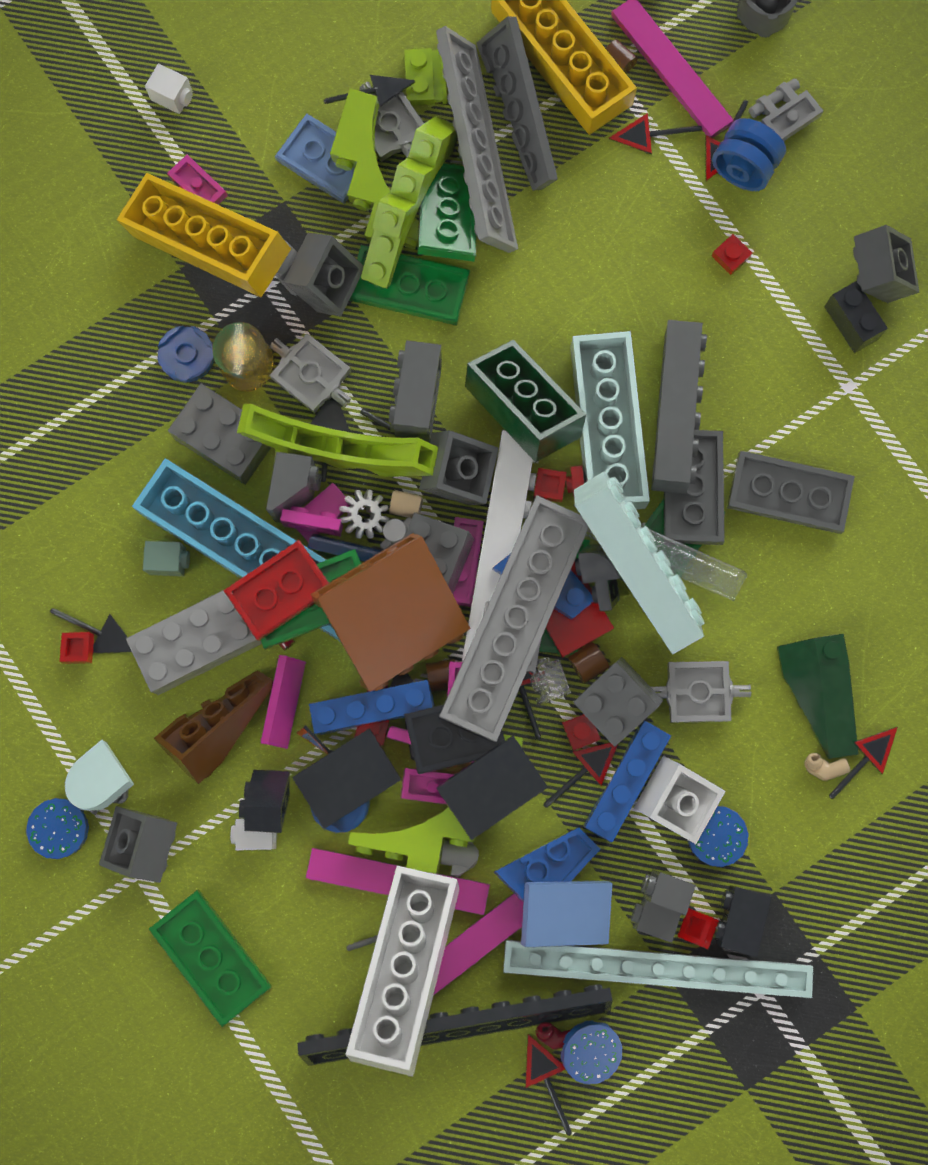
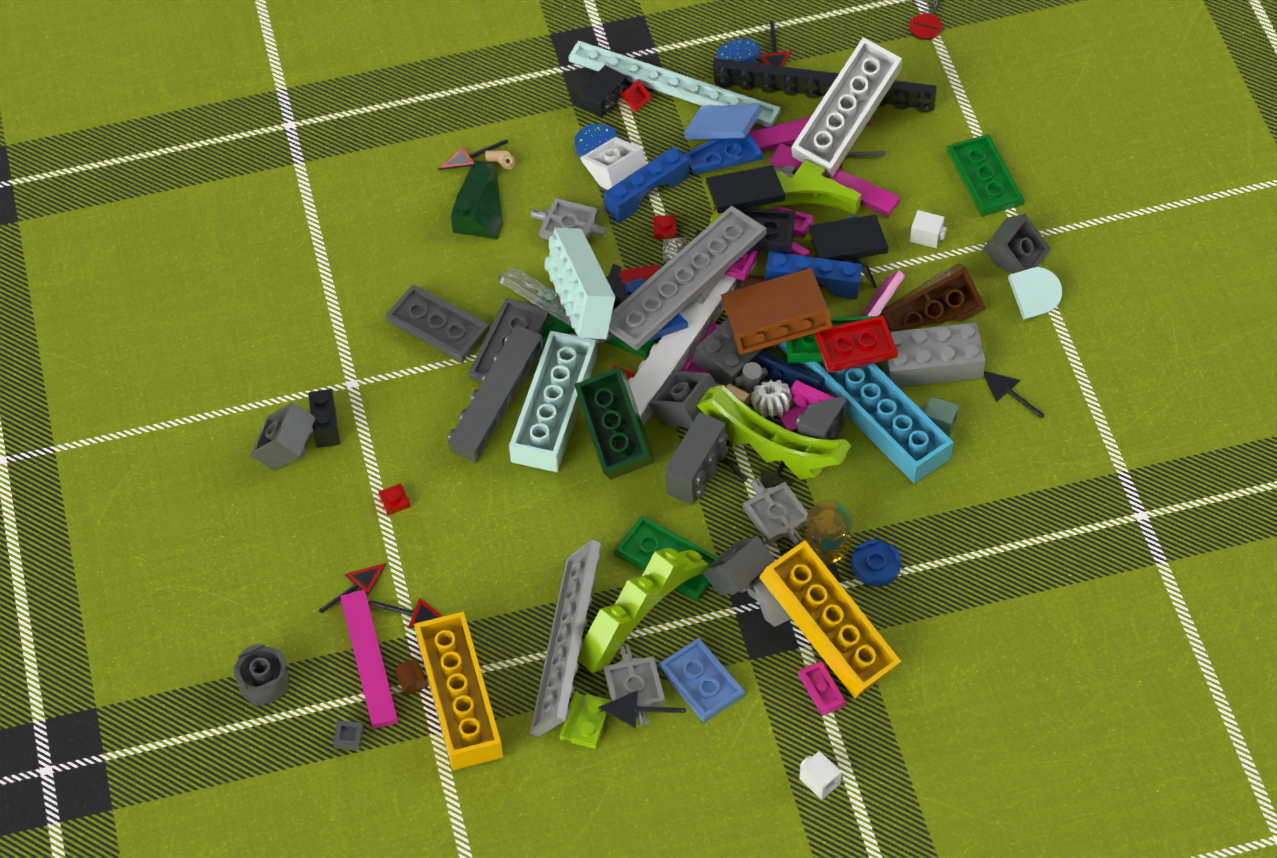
camera: 160 degrees left, 25 degrees down
blue tile [26,798,89,859] -> none
red plate [59,632,94,664] -> none
dark grey brick [168,384,272,485] -> none
black brick [239,769,290,833] -> none
lime arch [330,88,419,249] -> none
green tile [417,163,476,262] -> none
dark grey wing [477,16,558,191] -> none
piece [543,742,618,808] -> none
red plate [566,466,584,500] -> none
reddish brown brick [568,642,610,684] -> none
dark grey brick [573,657,663,747] -> none
dark grey brick [631,870,696,943] -> none
blue wheel [712,118,786,191] -> none
light grey plate [749,79,823,141] -> none

